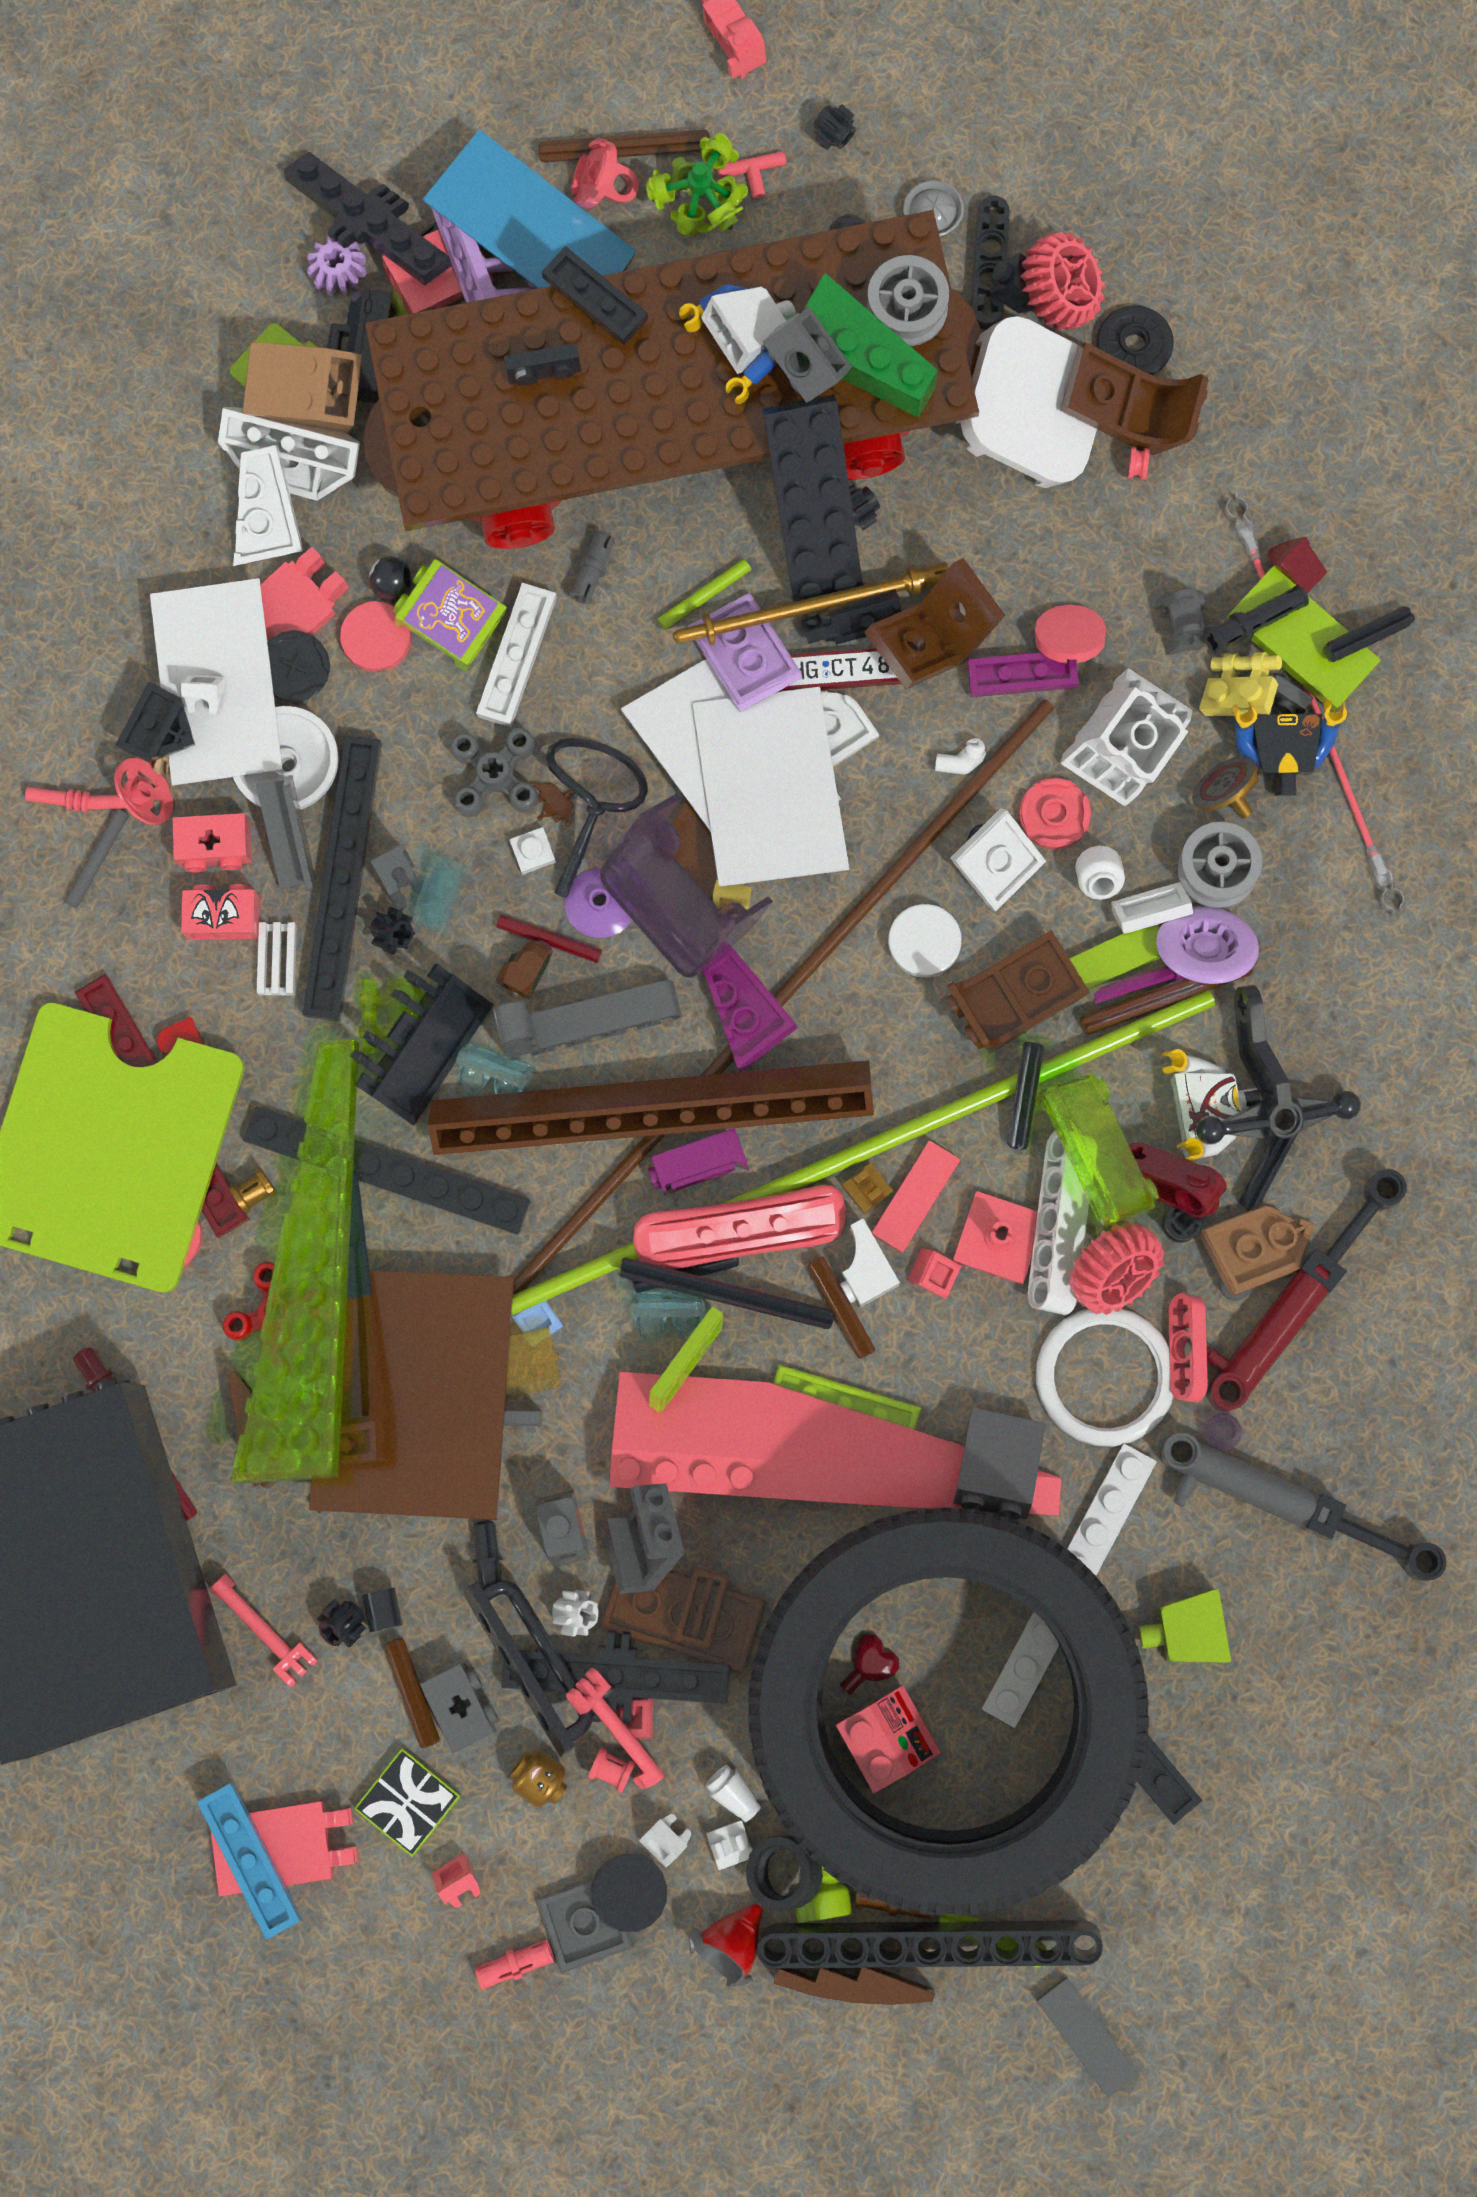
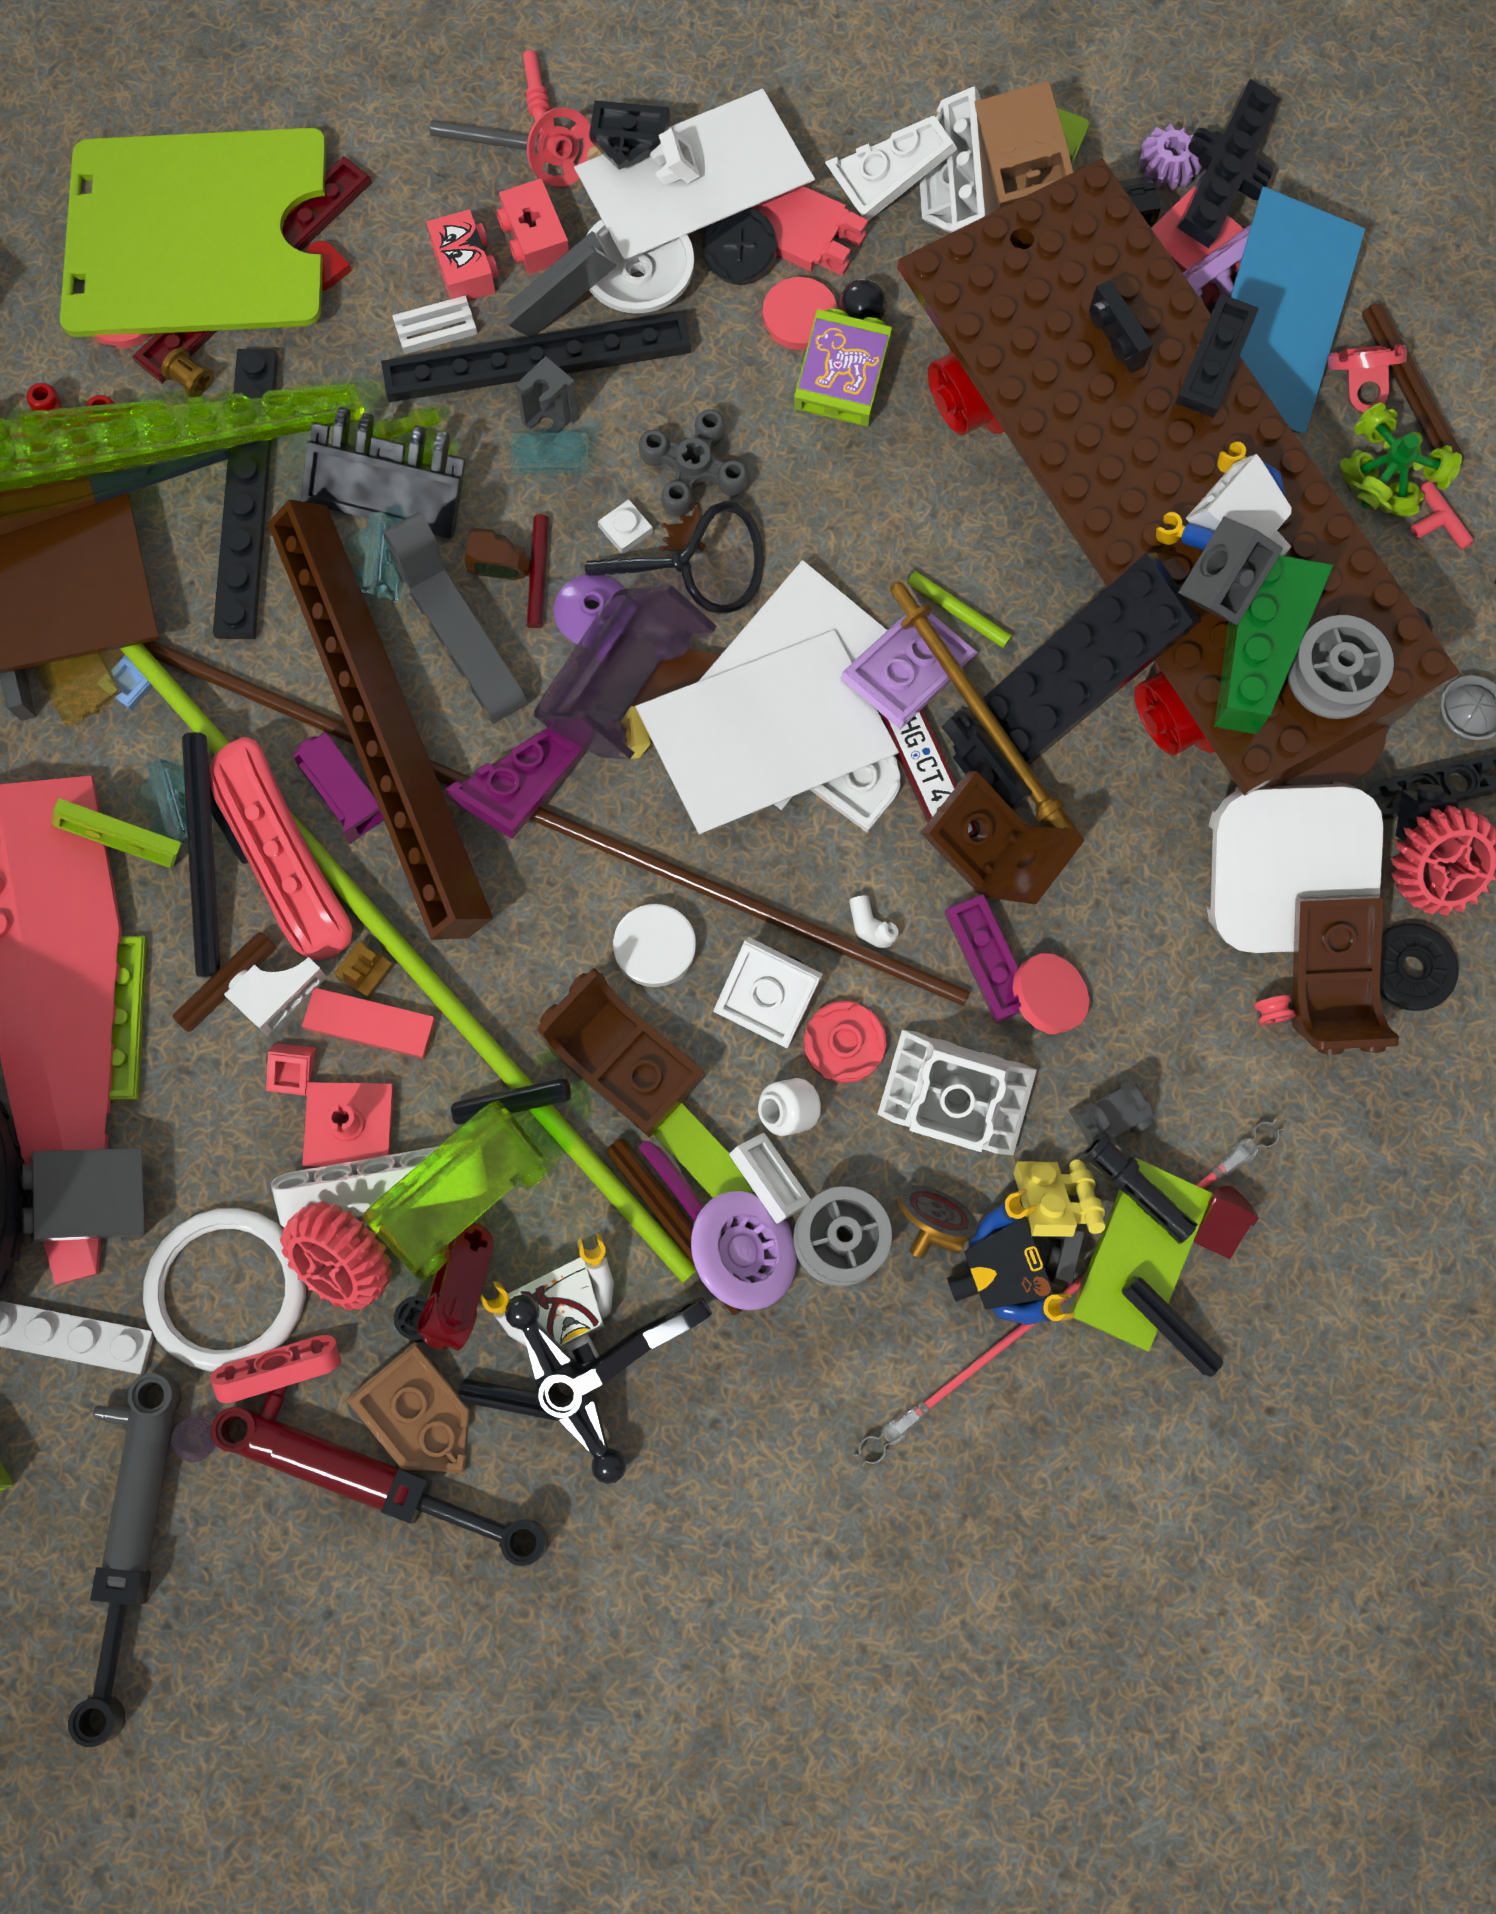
camera: 60 degrees right, 5 degrees down
black gear [368,907,415,955] -> none
white plate [476,583,557,728] -> none
dark grey pin [569,530,615,604] -> none
black gear [849,484,880,531] -> none

